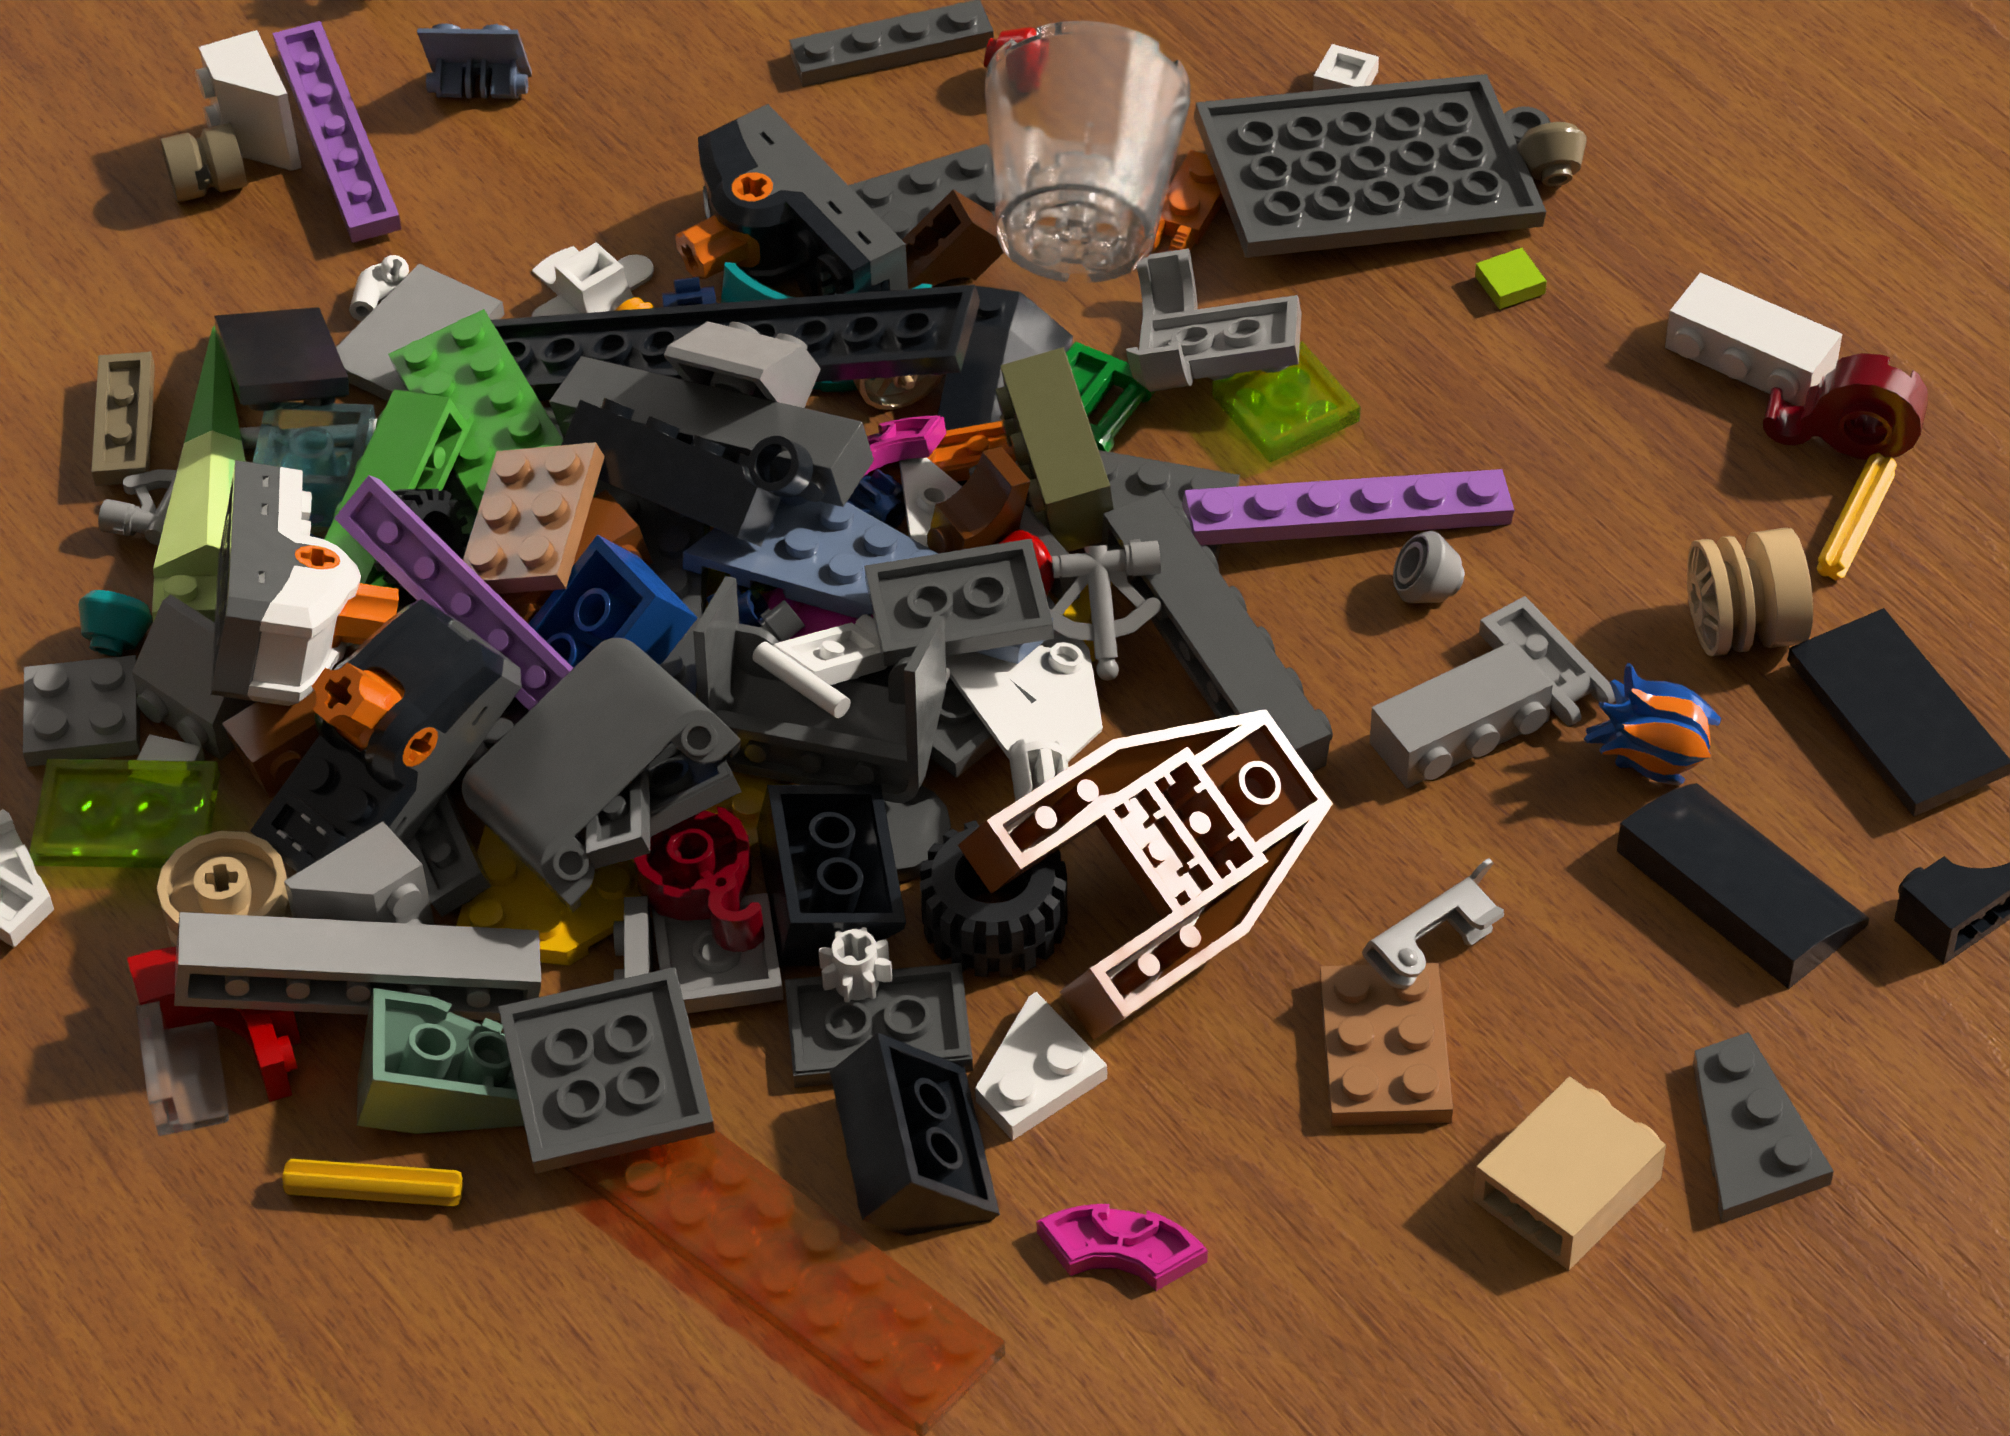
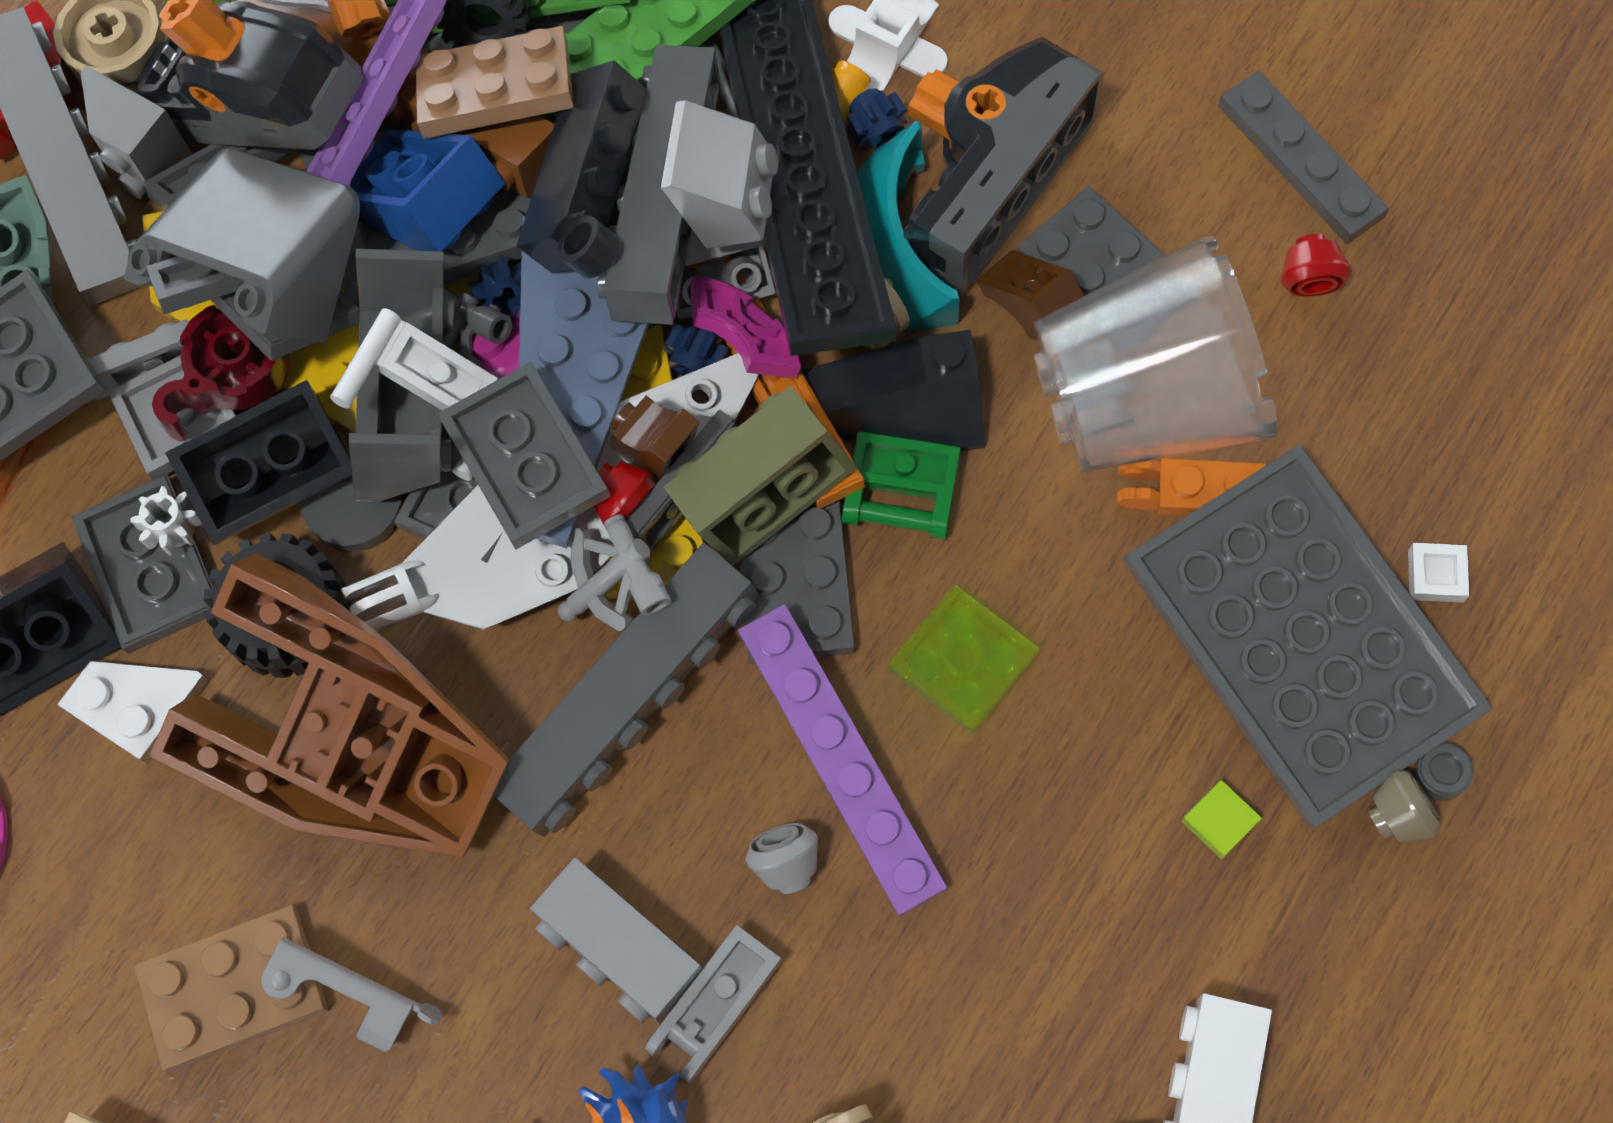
camera: 75 degrees right, 20 degrees up
light grey piece [1126,248,1302,392] -> none

